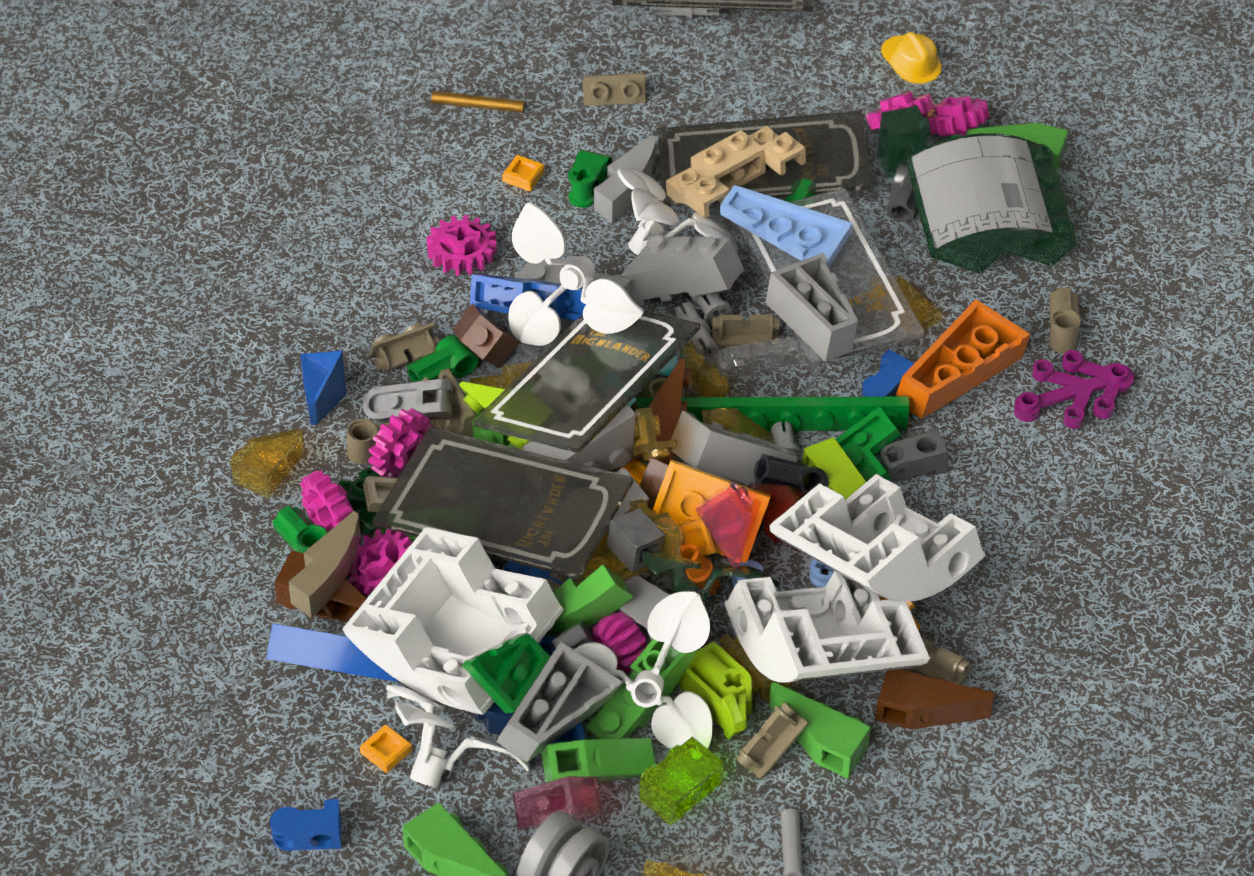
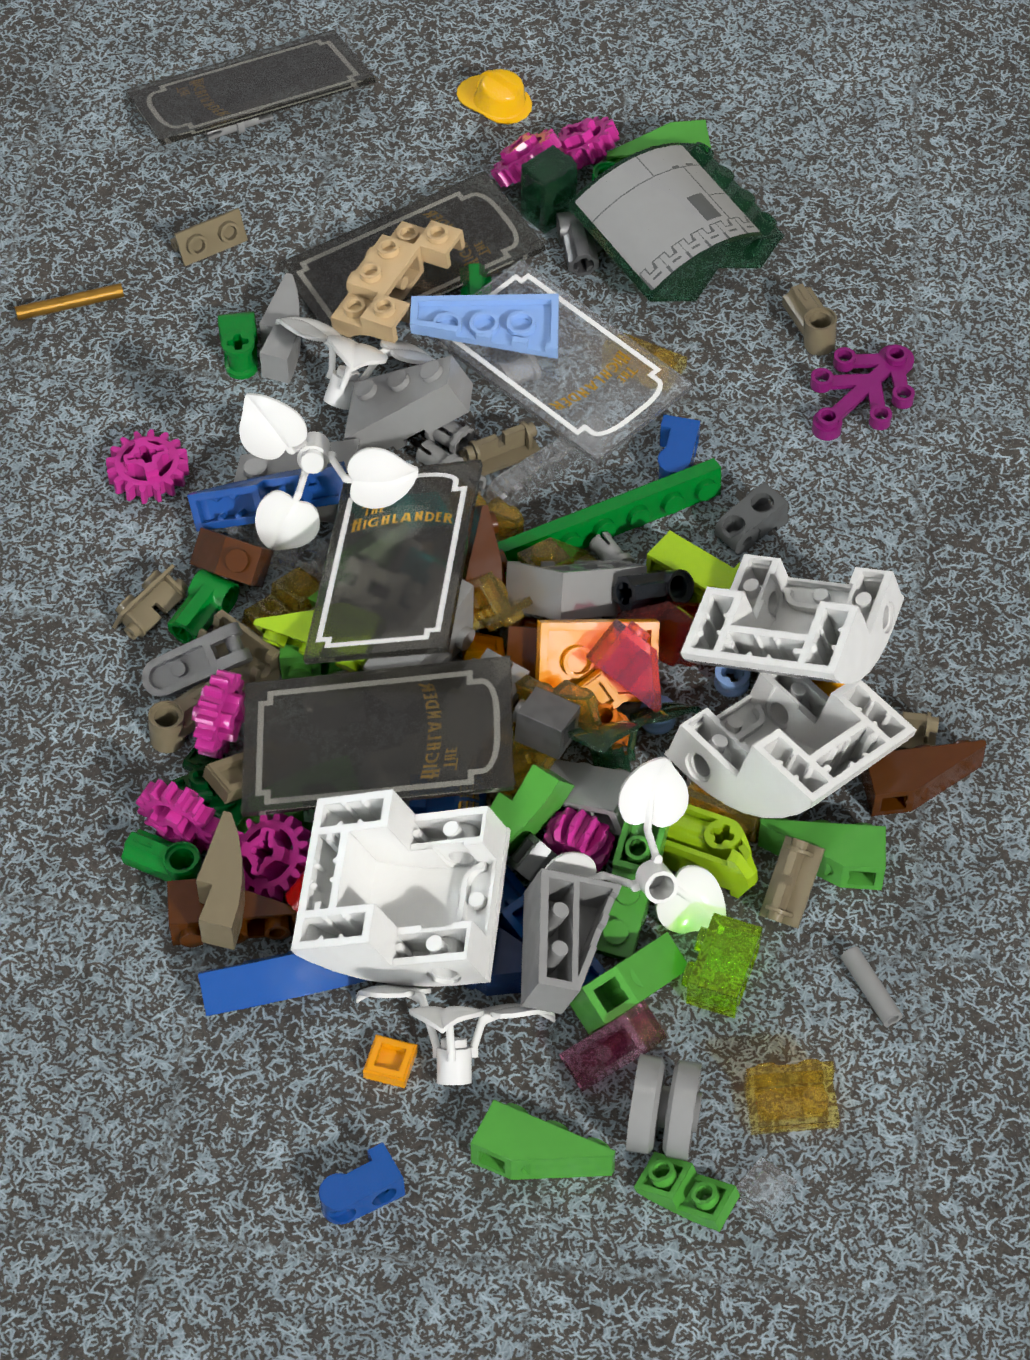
camera: 25 degrees left, 5 degrees up
clear yellow slope [230,429,305,498] -> none
blue slope [300,350,346,425] -> none
green wing [462,633,550,714] -> none
light orange tile [502,155,545,191] -> none
light grey wedge [766,252,858,362] -> none
green plate [836,406,901,482] -> none
orange wedge [896,299,1031,419] -> none

